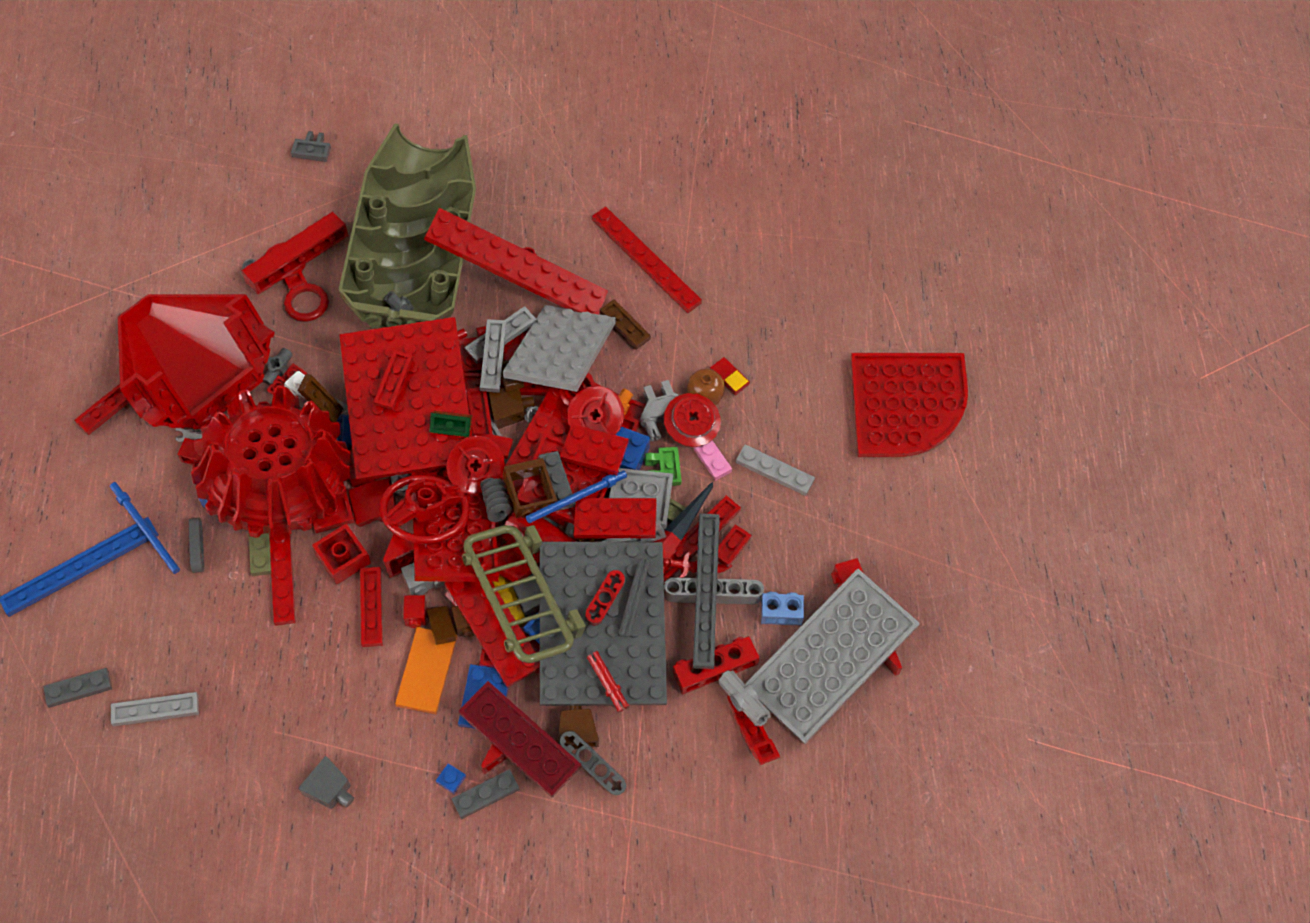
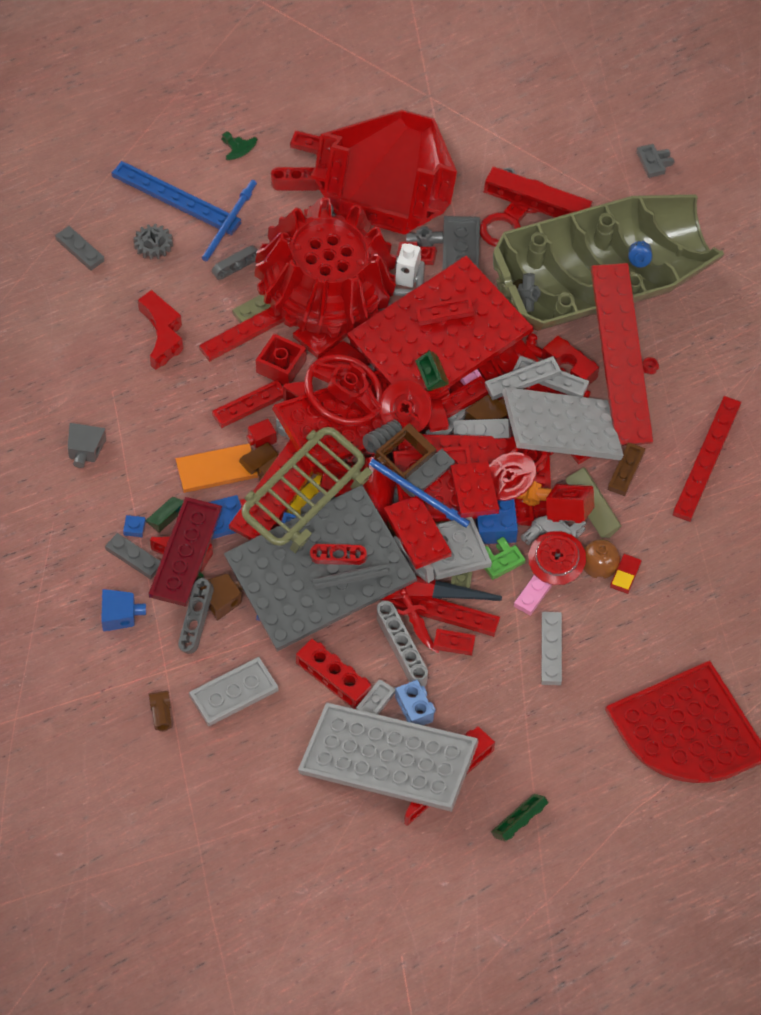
camera: 65 degrees right, 5 degrees down
light grey plate [111,692,199,727] -> none
reddish brown plate [297,374,343,422] -> none
red pin [587,651,630,713] -> none
dark grey tile [693,513,719,669] -> none
light grey piece [719,670,771,726] -> none
red slope [727,696,780,765] -> none
none -> blue torso [102,589,146,632]
none -> dark grey gear [133,224,173,260]
none -> red arch [138,290,183,370]
none -> dark green slope [145,496,183,533]
none -> reddish brown piece [149,690,172,732]
none -> light grey plate [189,657,279,727]
none -> dark green piece [221,131,258,160]
none -> red beam [271,167,320,191]
none -> light grey plate [356,679,395,715]
none -> dark grey plate [442,216,480,271]
none -> light grey plate [453,419,511,438]
none -> dark green plate [491,793,549,842]
none -> red arch [542,336,599,385]
none -> red container [546,484,594,523]
none -> olive slope [565,467,622,538]
none -> blue head [628,241,652,268]

